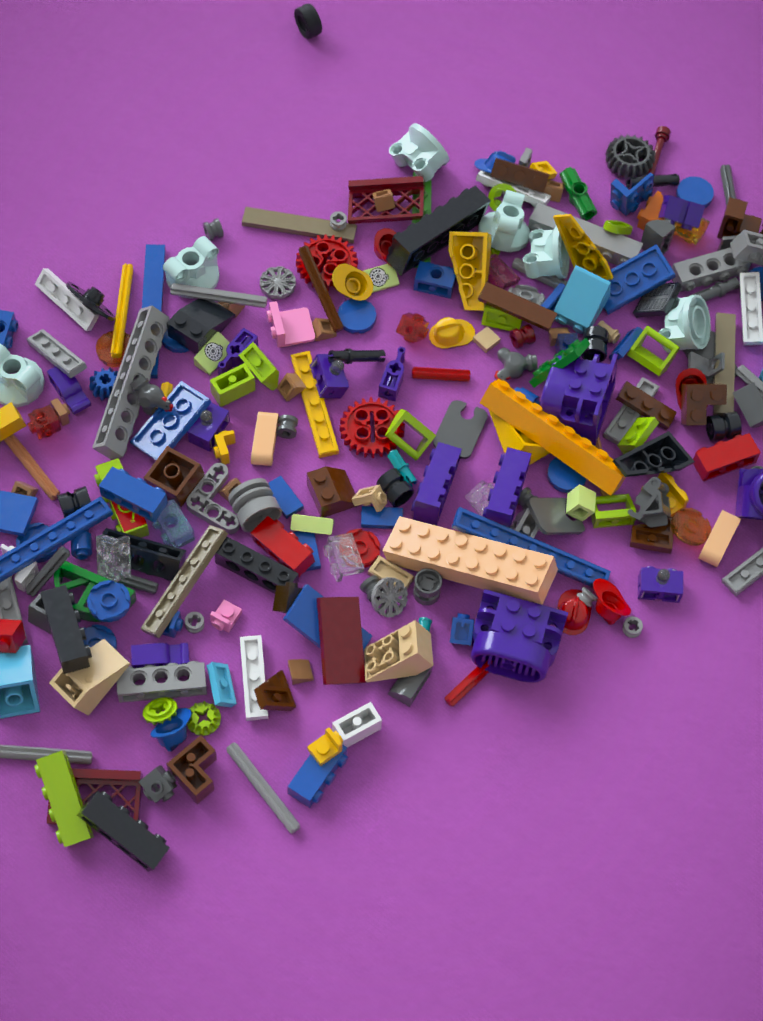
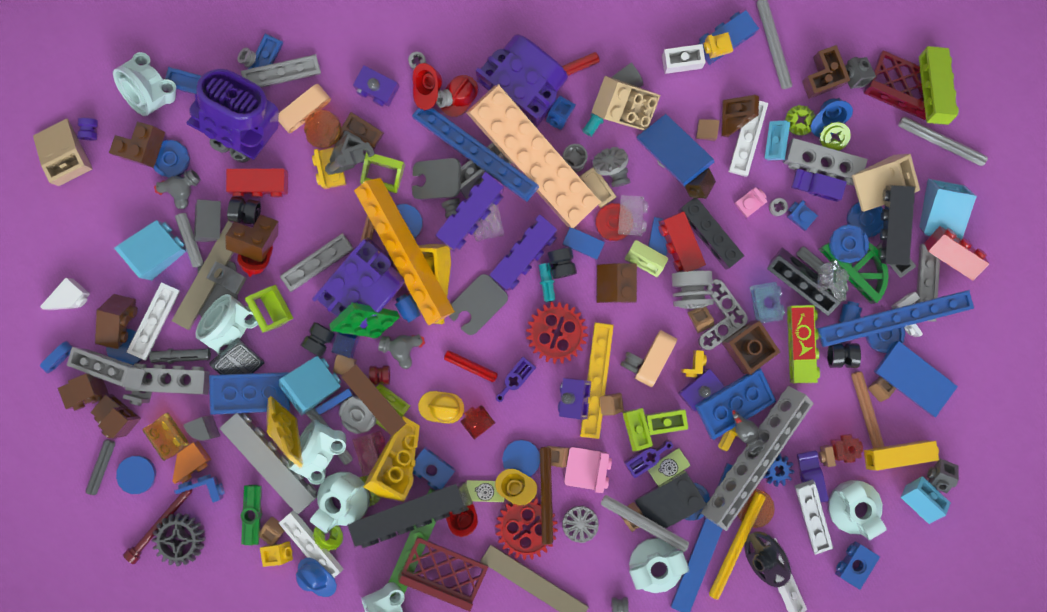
camera: 155 degrees left, 25 degrees up
dark grey axle [25,547,70,596] -> none
black brick [77,791,170,871] -> none
blue brick [99,467,168,523] -> none
dark tan tile [140,525,228,638] -> none
blue tile [268,476,304,519] -> none
dark red tile [317,597,366,685] -> none
black pin [328,348,386,364] -> none
light grey bush [330,211,347,231] -> none
tan bracket [351,485,388,512] -> none
medium nougat slope [372,189,395,212] -> none
lime tile [385,409,436,461] -> none
tan tile [473,326,501,353] -> none
reddish brown plate [490,157,550,193] -> none
light grey tile [519,148,533,167] -> none
yellowish green brick [566,484,596,521] -> none
tan pin [598,320,621,344] -> none
lime tile [603,220,633,235] -> none
blue tile [608,326,643,361] -> none
black wedge [612,431,695,477] -> none
reddish brown plate [616,381,677,430] -> none
lime bracket [617,417,659,454] -> none
black pin [626,174,680,189] -> none
dark purple piece [658,195,705,231] -> none

